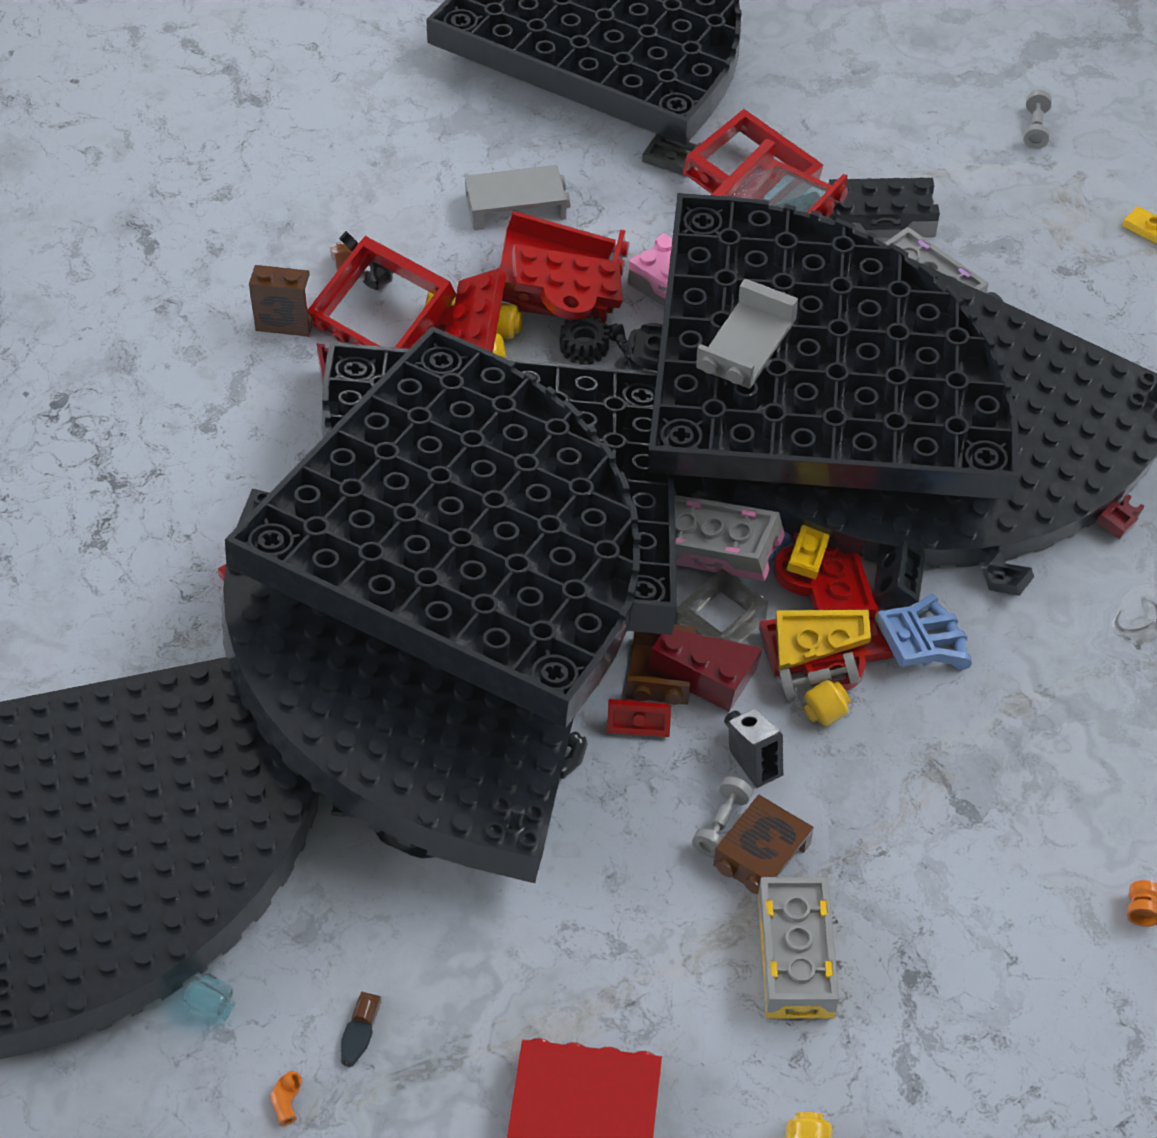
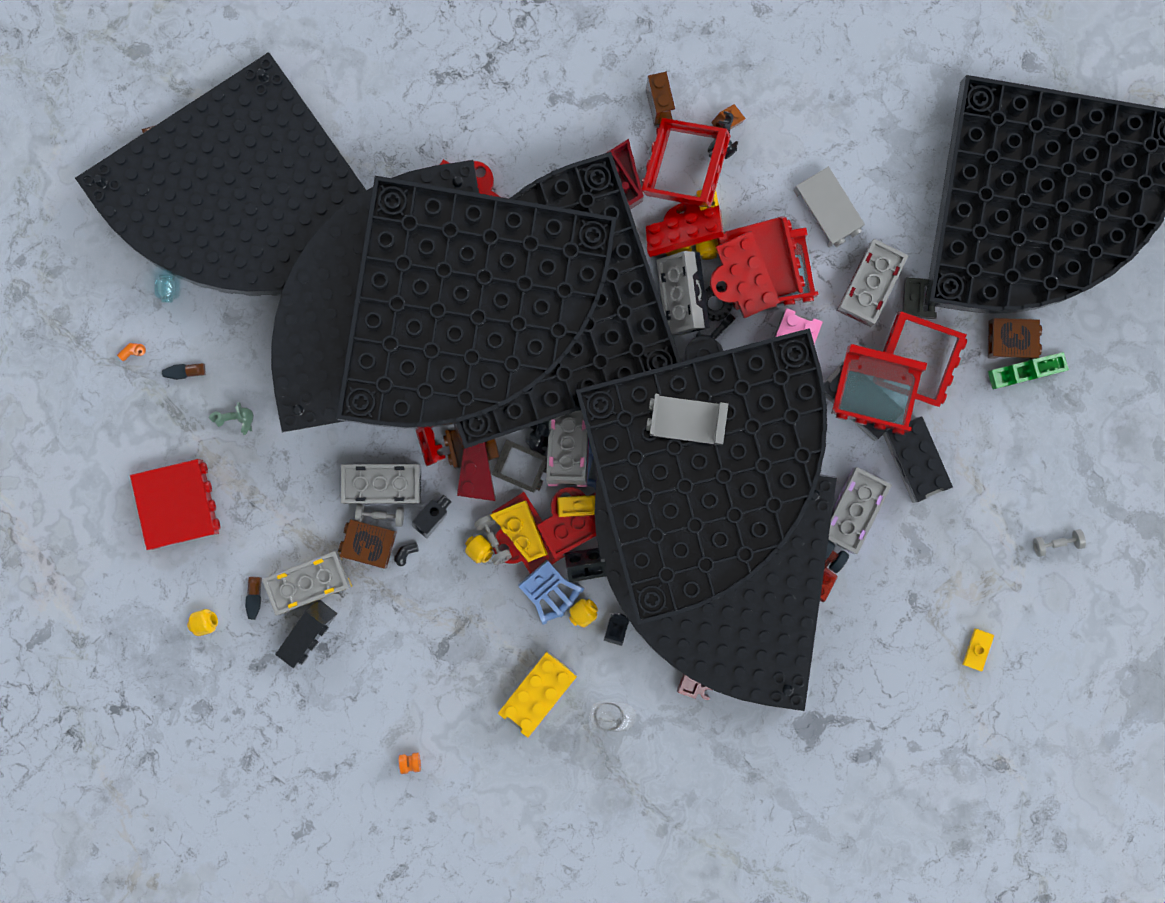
camera: 70 degrees right, 35 degrees up
none -> sand green piece [208,402,254,435]
none -> piece [245,577,262,620]
none -> black wedge [275,600,338,668]
none -> light grey piece [341,464,421,504]
none -> black arm [394,542,419,567]
none -> yellow piece [498,650,577,738]
none -> black piece [525,423,551,454]
none -> yellow head [569,599,598,627]
none -> light grey piece [657,251,710,335]
none -> light grey piece [836,239,909,327]
none -> reddish brown panel [988,318,1042,360]
none -> green slope [988,352,1069,390]

